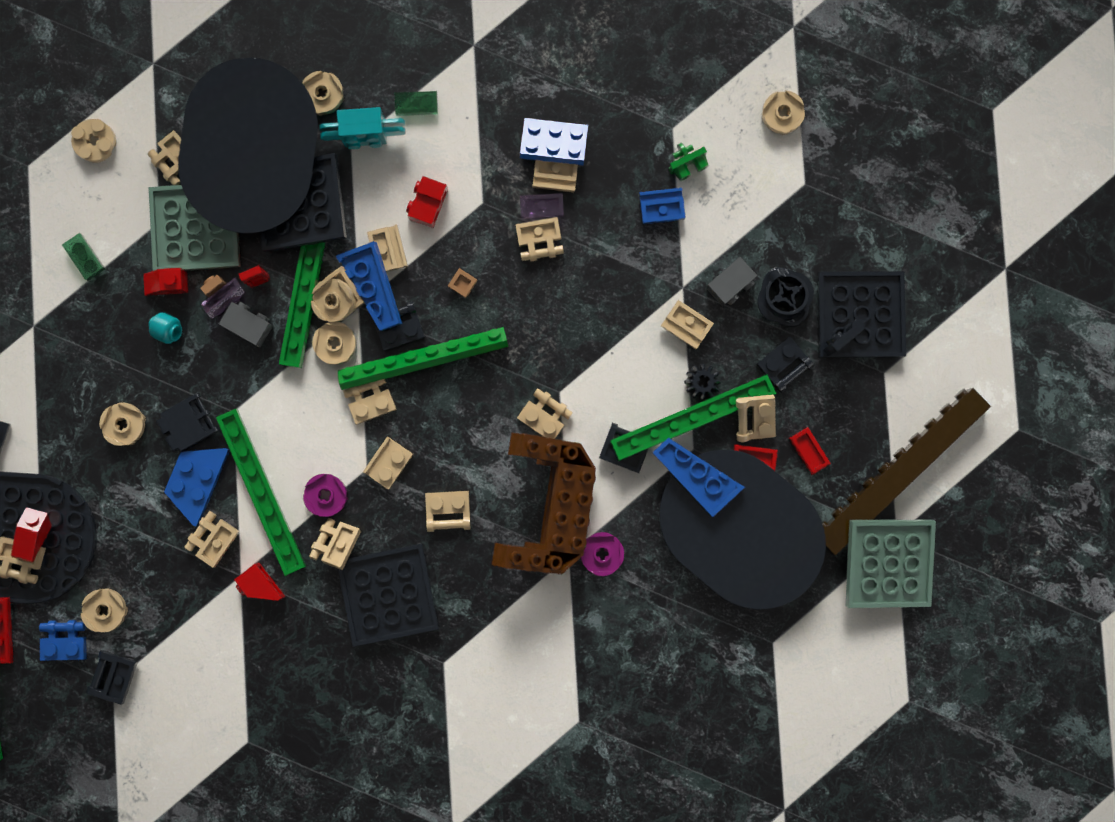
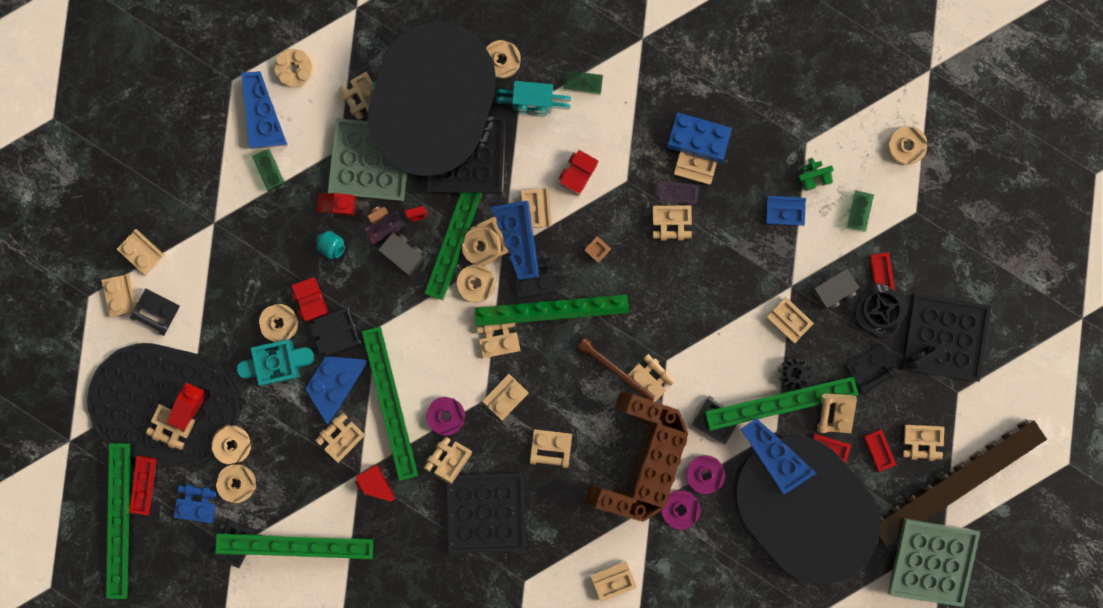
camera: 20 degrees right, 0 degrees up
none -> tan plate [211,425,251,464]
none -> green plate [216,533,373,559]
none -> teal brick [237,339,314,386]
none -> blue wing [241,71,288,149]
none -> red brick [291,277,329,322]
none -> reddish brown piece [577,337,655,401]
none -> tan plate [590,561,637,602]
none -> magenta plate [686,455,725,494]
none -> clear green plate [846,190,874,232]
none -> red tile [869,252,895,290]
none -> tan plate [903,425,944,461]

